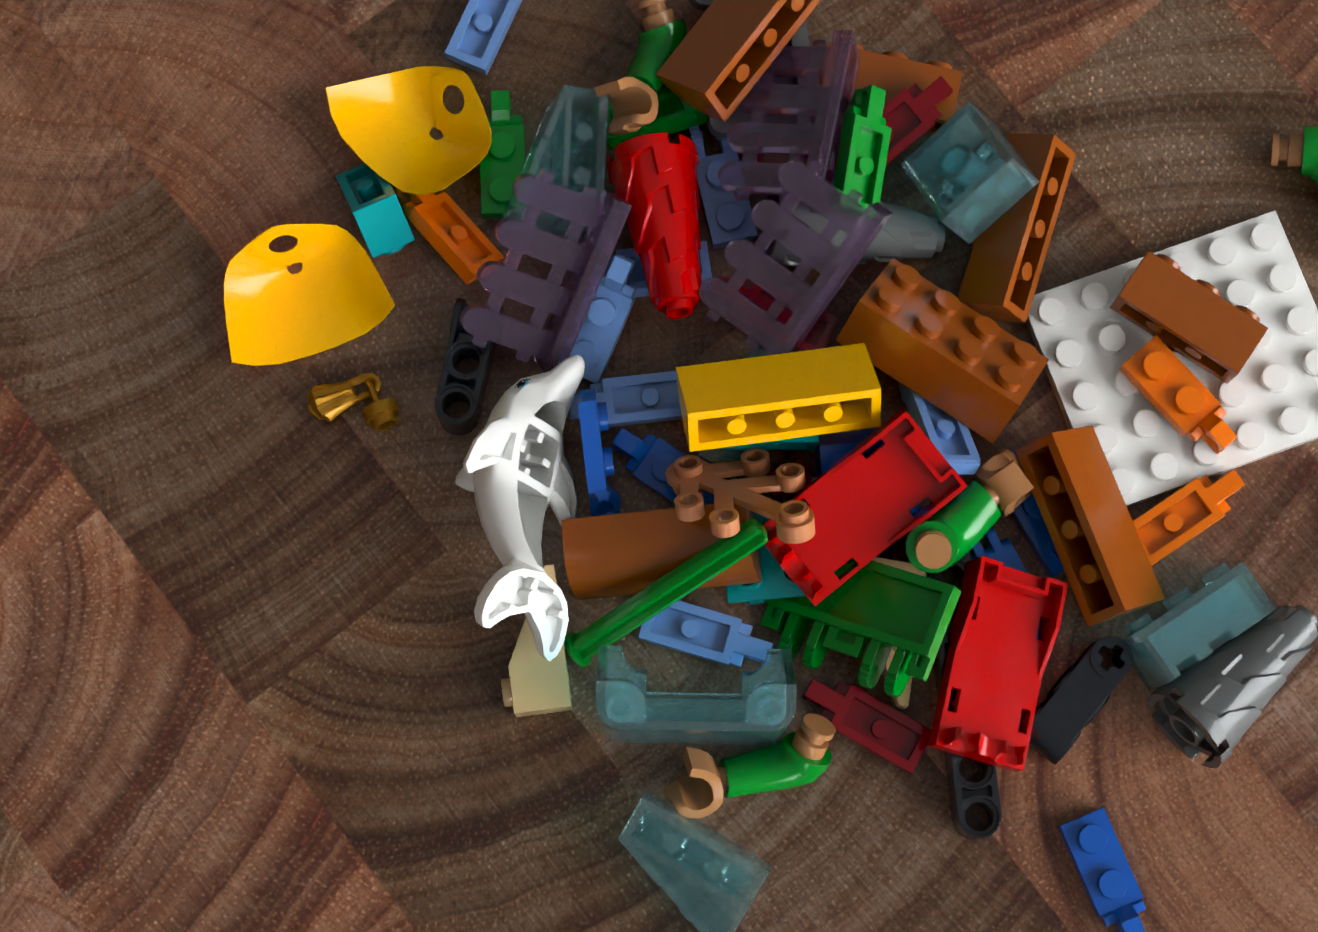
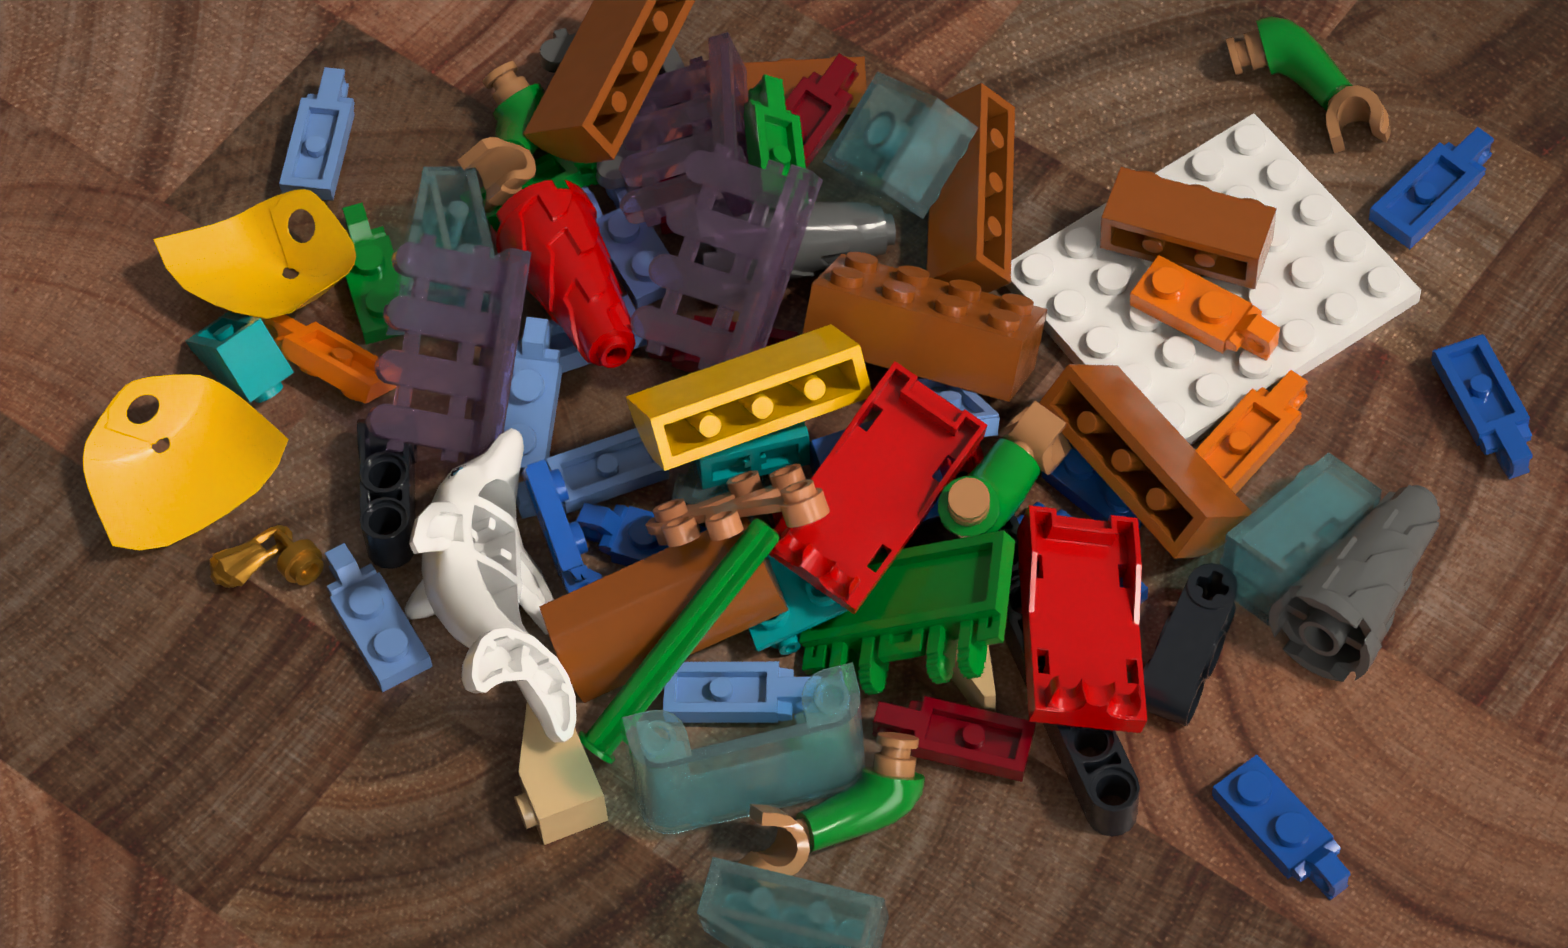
camera: 10 degrees left, 20 degrees down
none -> medium blue hinge [325,543,433,692]

